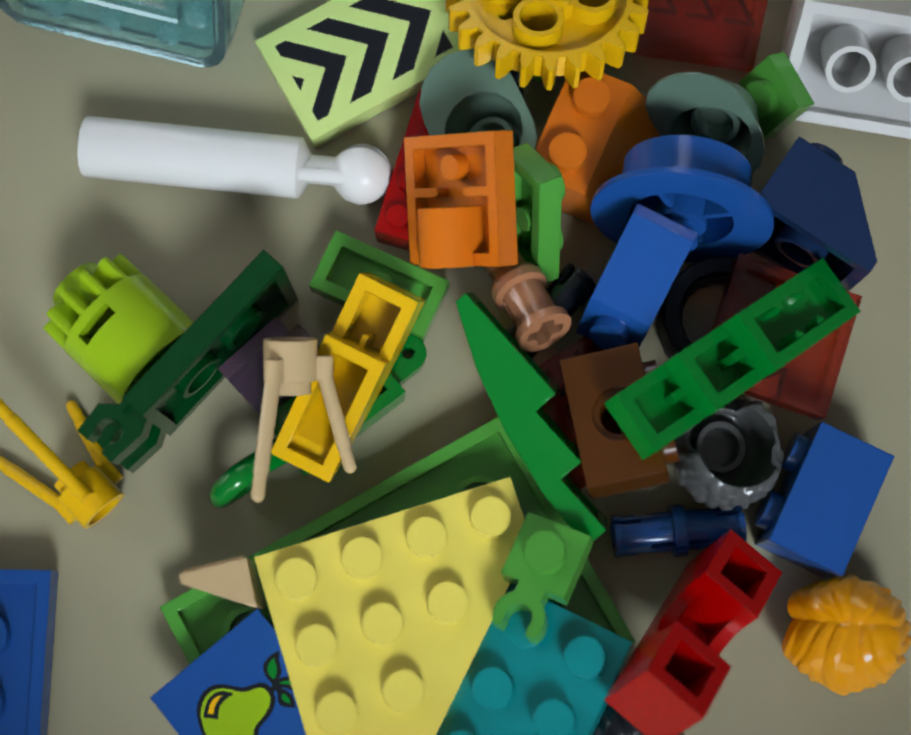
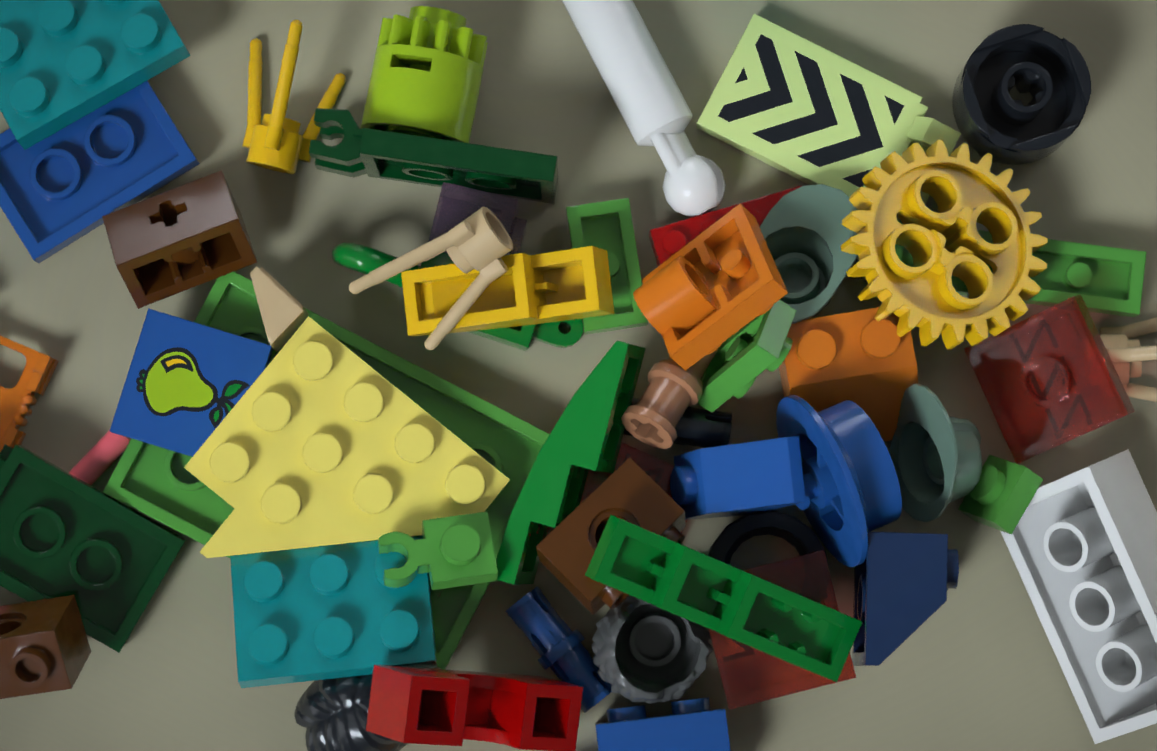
camera: 55 degrees right, 5 degrees up
none -> reddish brown brick [102,170,257,309]

